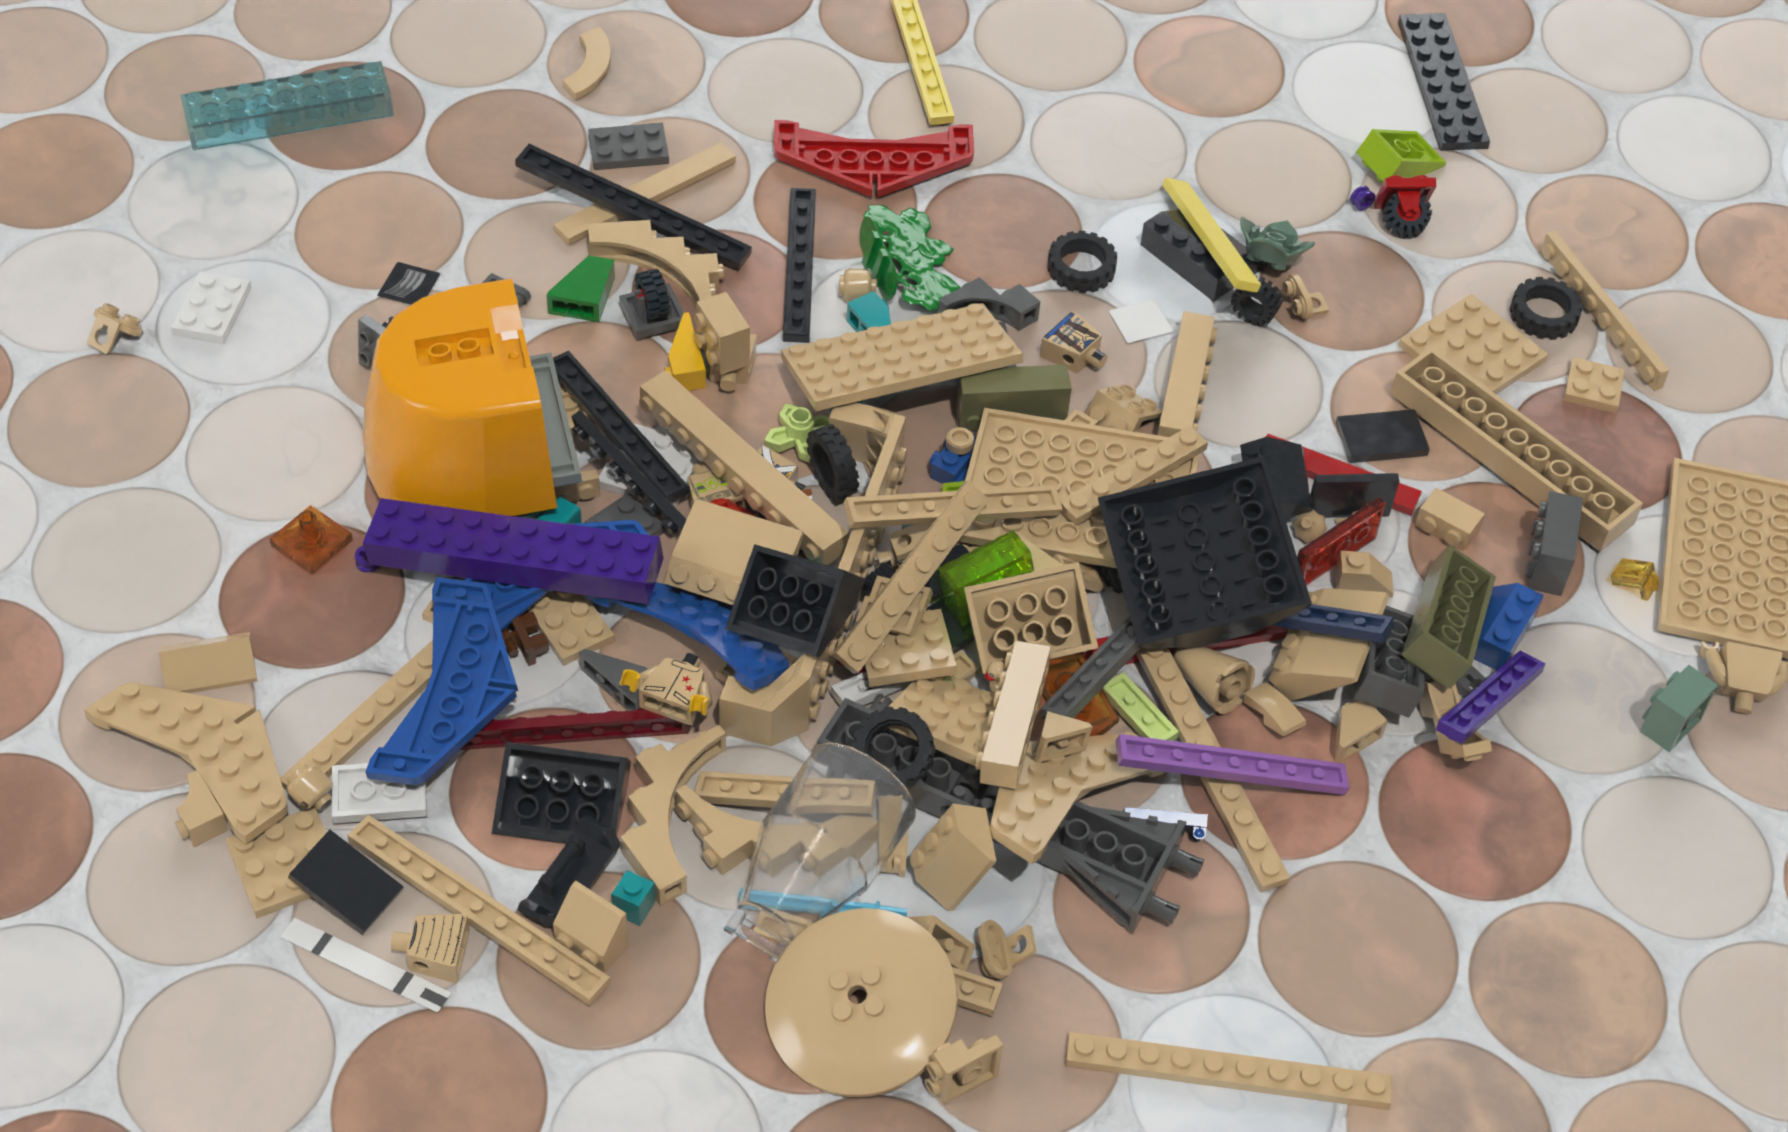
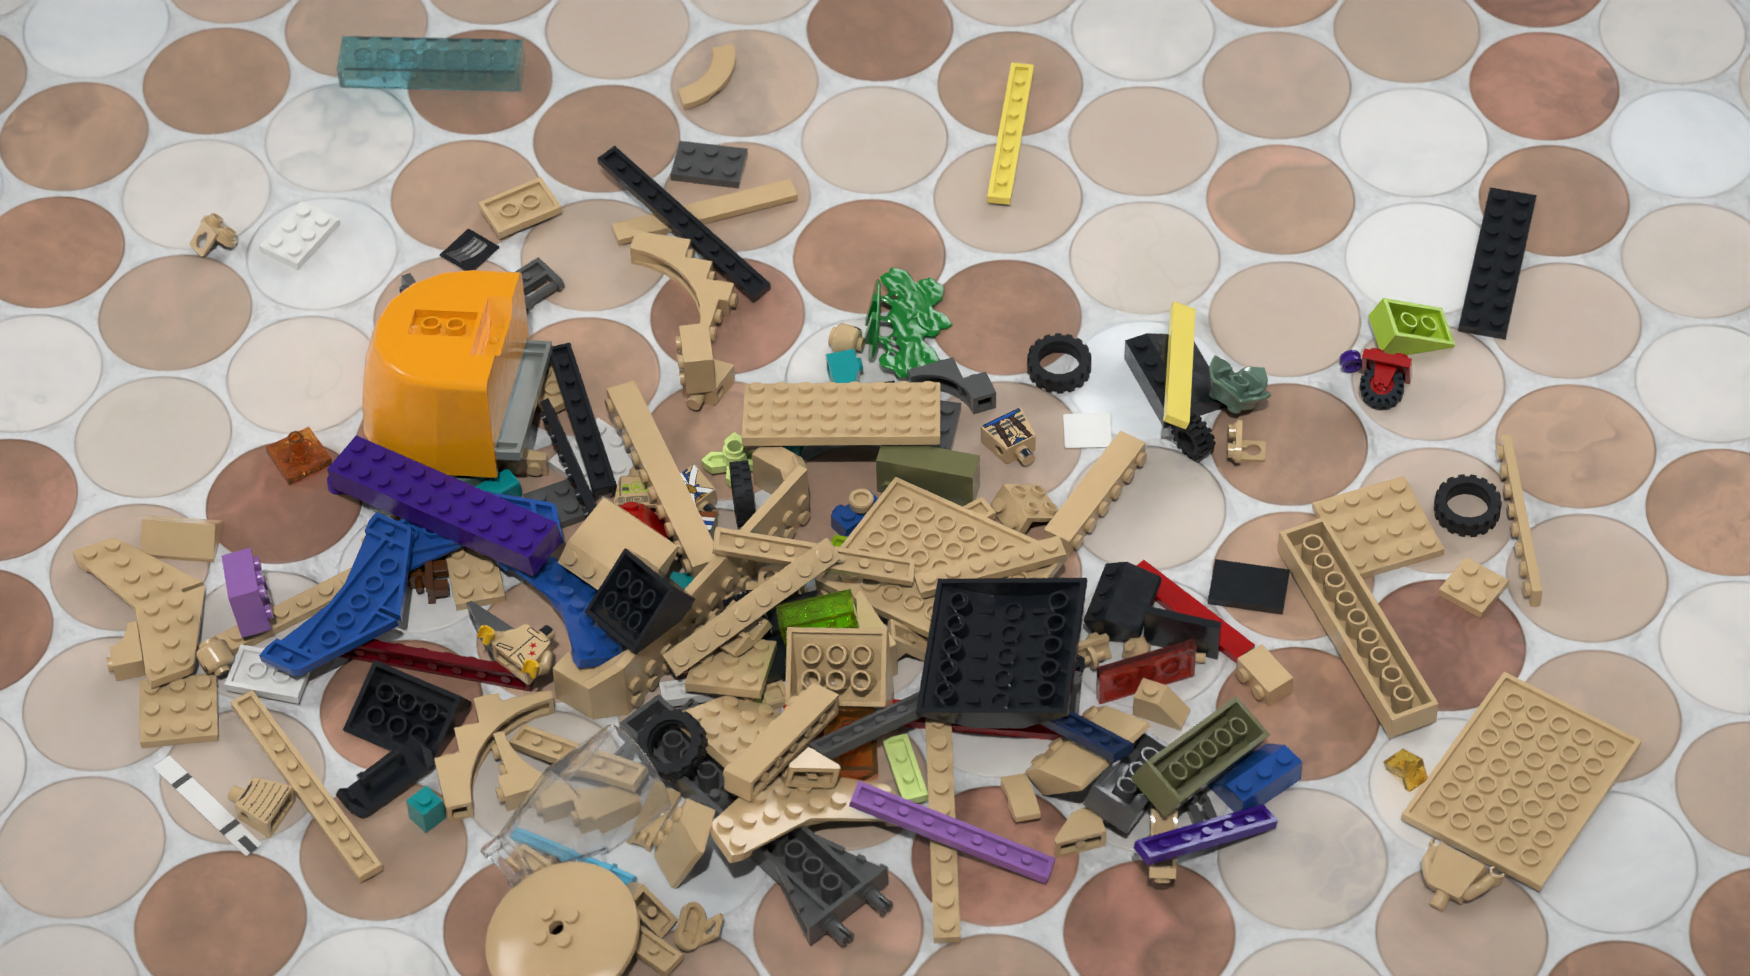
camera: 25 degrees right, 0 degrees up
black tile [288,829,404,936] -> none
green slope [547,255,615,322] -> none
tan slope [553,881,628,973] -> none
plate [619,268,684,339] -> none
yellow slope [664,312,706,391] -> none
red wing [774,120,974,198] -> none
black tile [783,188,816,343] -> none
hinge [1123,807,1208,841] -> none
tan cone [1174,646,1255,714] -> none
dark grey brick [1525,491,1583,596] -> none
sand green brick [1640,665,1718,752] -> none
none -> medium lavender brick [221,547,274,638]
none -> tan plate [478,177,562,239]

